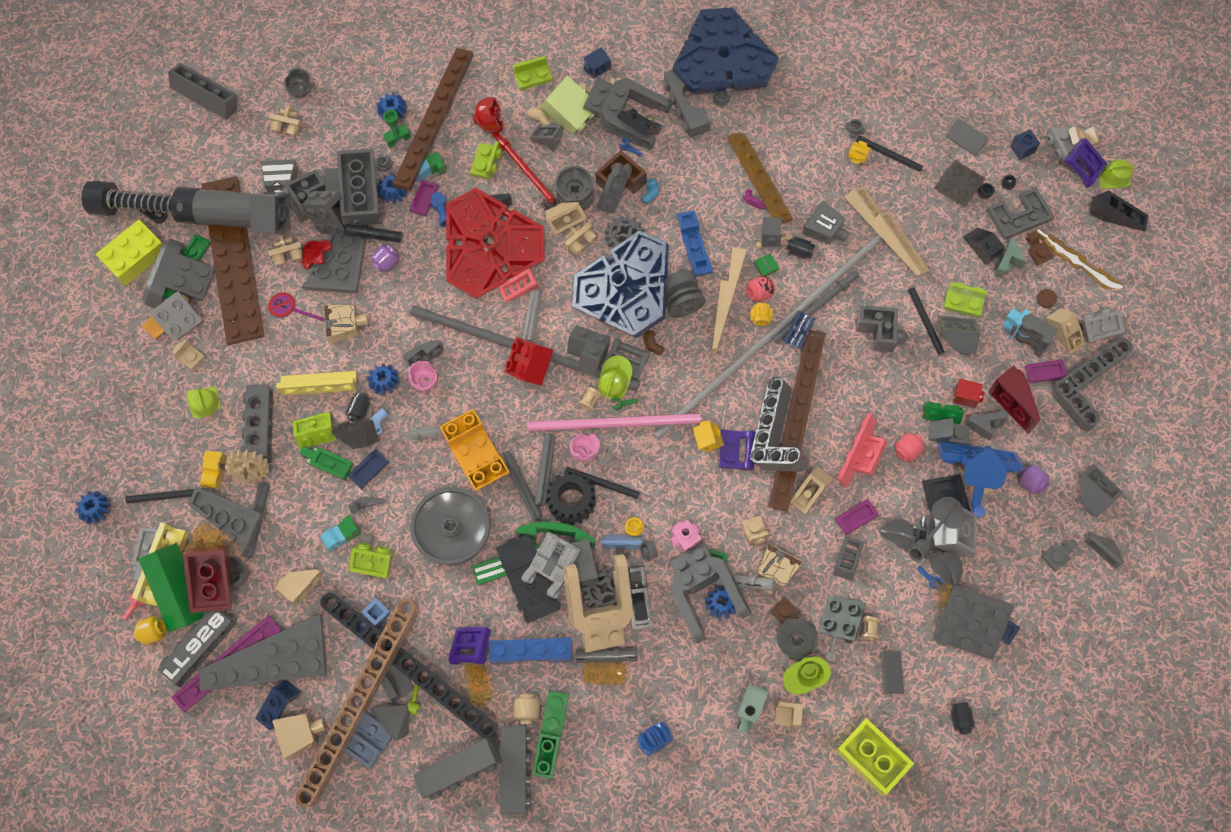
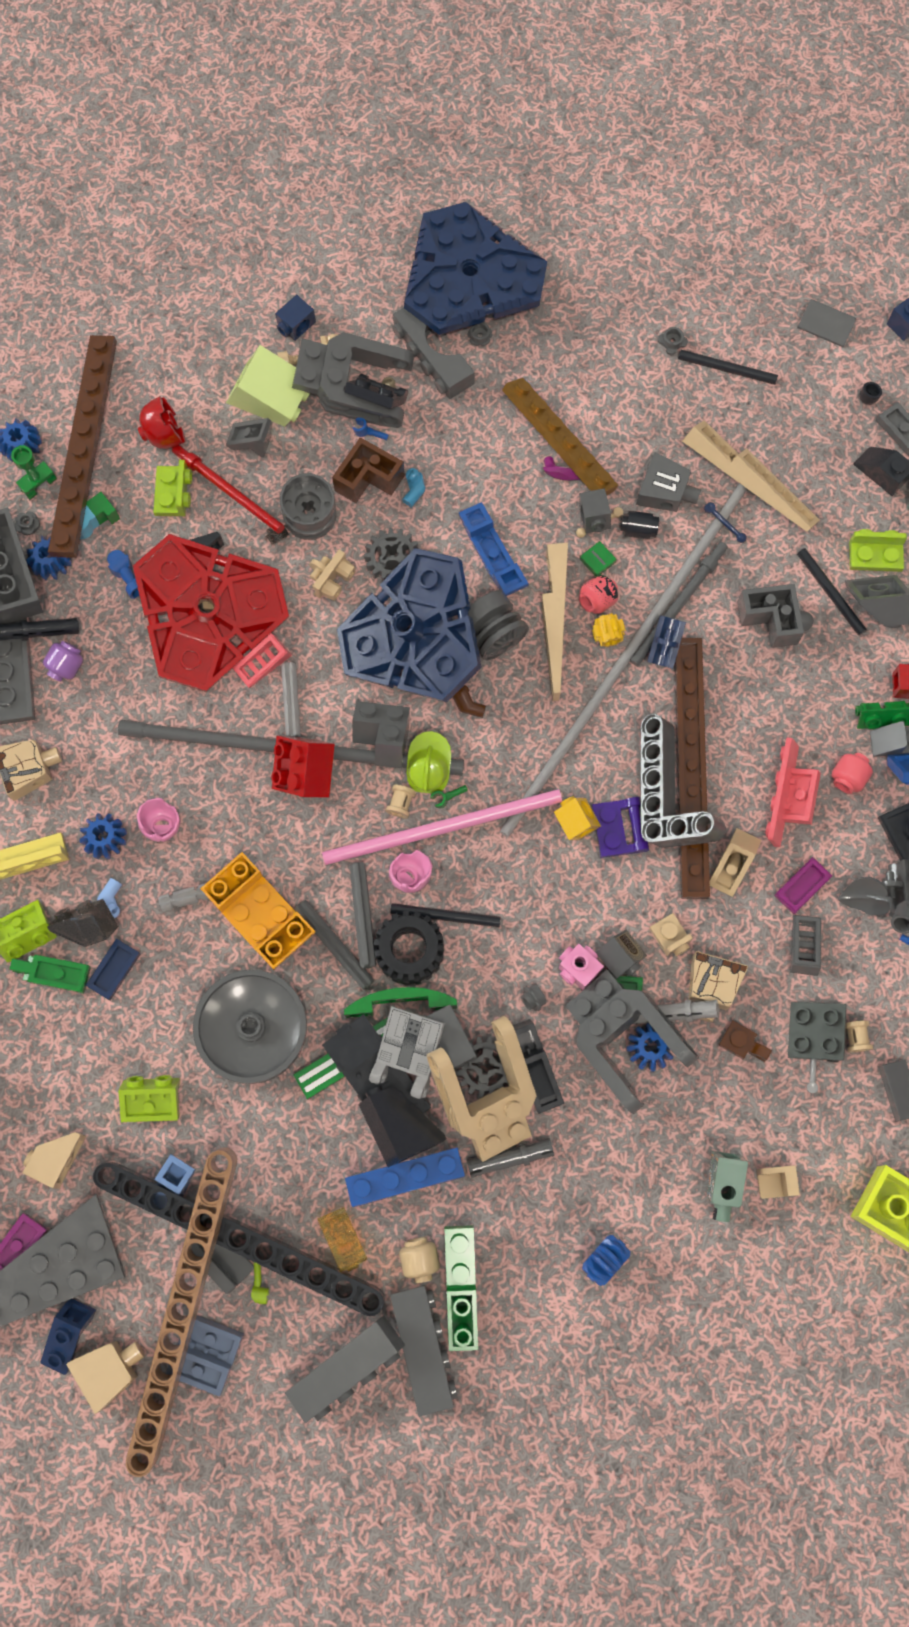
camera: 15 degrees left, 5 degrees up
leg [320,515,361,551] -> none
black brick [345,393,370,423] -> none
dark grey bar [349,497,386,513] -> none
dark grey slope [370,702,409,742] -> none
dark grey slope [403,340,444,367] -> none
magenta tile [409,180,439,217] -> none
dark purple plate [449,627,491,665] -> none
lime bracket [513,56,553,91] -> none
tan arm [528,107,551,125] -> none
tan slope [546,202,587,235] -> none
clear yellow hinge [584,662,625,685] -> none
dark grey hinge [597,162,632,213] -> none
medium blue slope [602,535,642,549] -> none
dark grey plate [603,338,651,380] -> none
yellow plate [624,517,644,536] -> none
dark grey plate [777,619,818,659] -> none
lime piece [783,656,831,695] -> none
yellow gear [848,141,871,165] -> none
clear smoke slope [934,160,986,208] -> none
black hinge [1001,174,1016,190] -> none
none -> black slope [358,1086,447,1168]
none -> dark grey brick [596,930,647,979]
none -> dark blue hinge [704,502,747,543]

